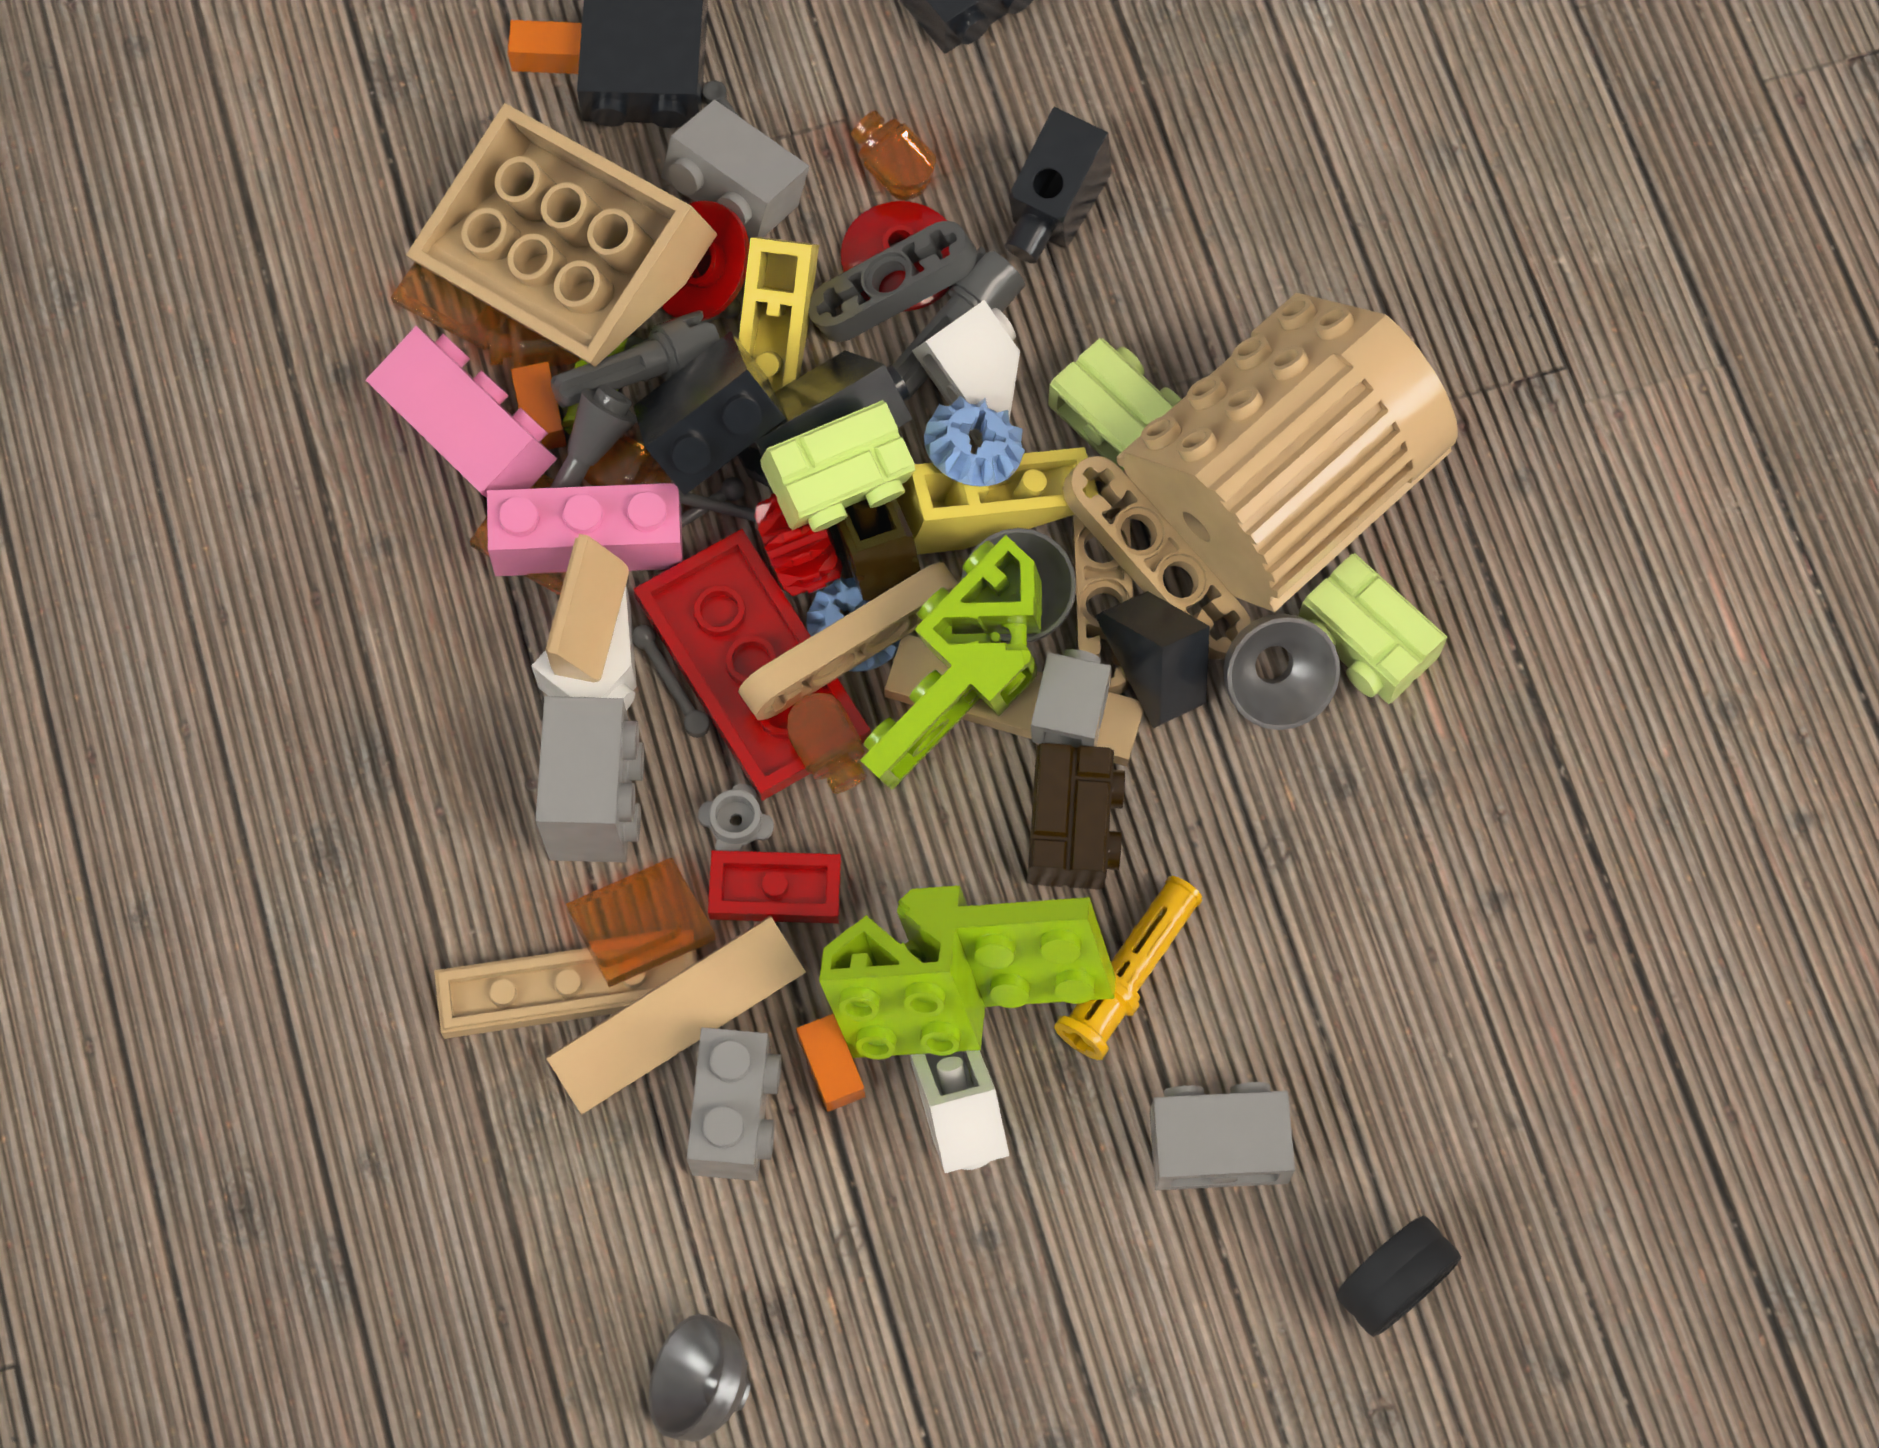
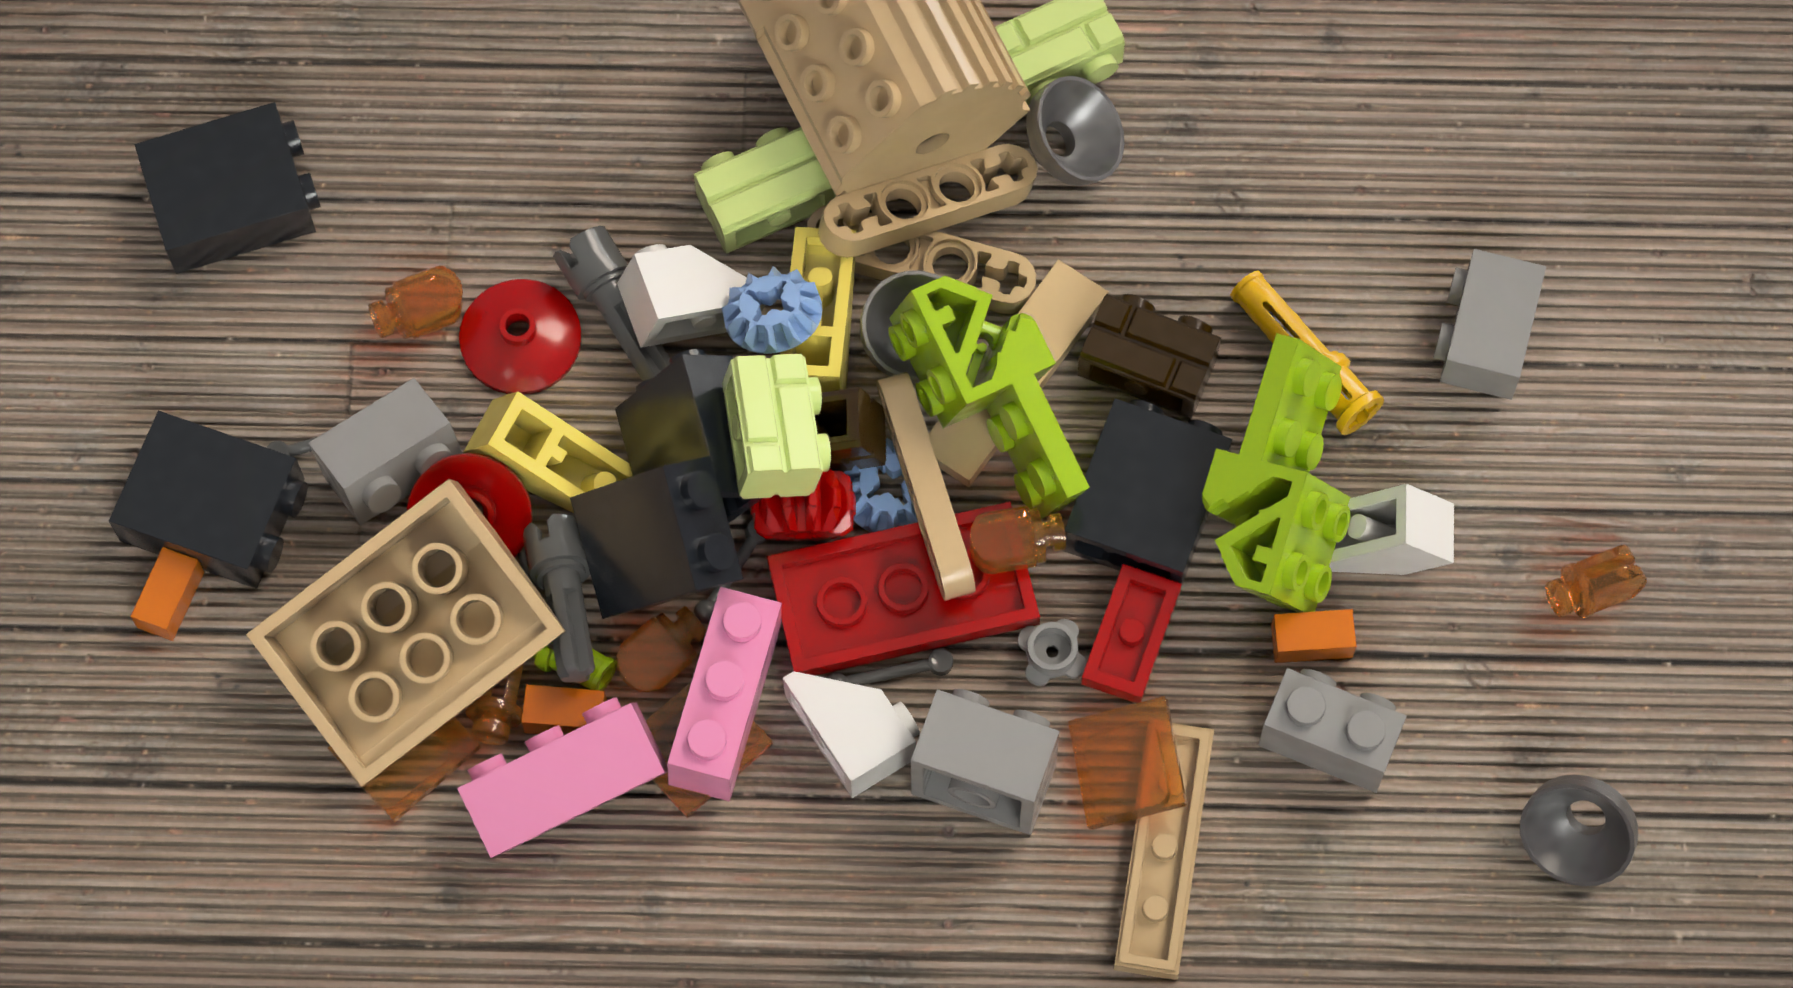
camera: 70 degrees left, 0 degrees up
tan slope [545,534,629,683] -> none
tan tile [546,916,806,1115] -> none
dark grey cone [551,385,637,488] -> none
dark grey beam [808,221,977,342] -> none
black torso [1004,107,1112,264] -> none
light grey brick [1031,649,1111,747] -> none
black slope [1095,591,1210,729] -> none
black tyre [1336,1216,1461,1337] -> none
none -> black brick [1062,398,1233,585]
none -> clear orange arm [1545,544,1647,618]

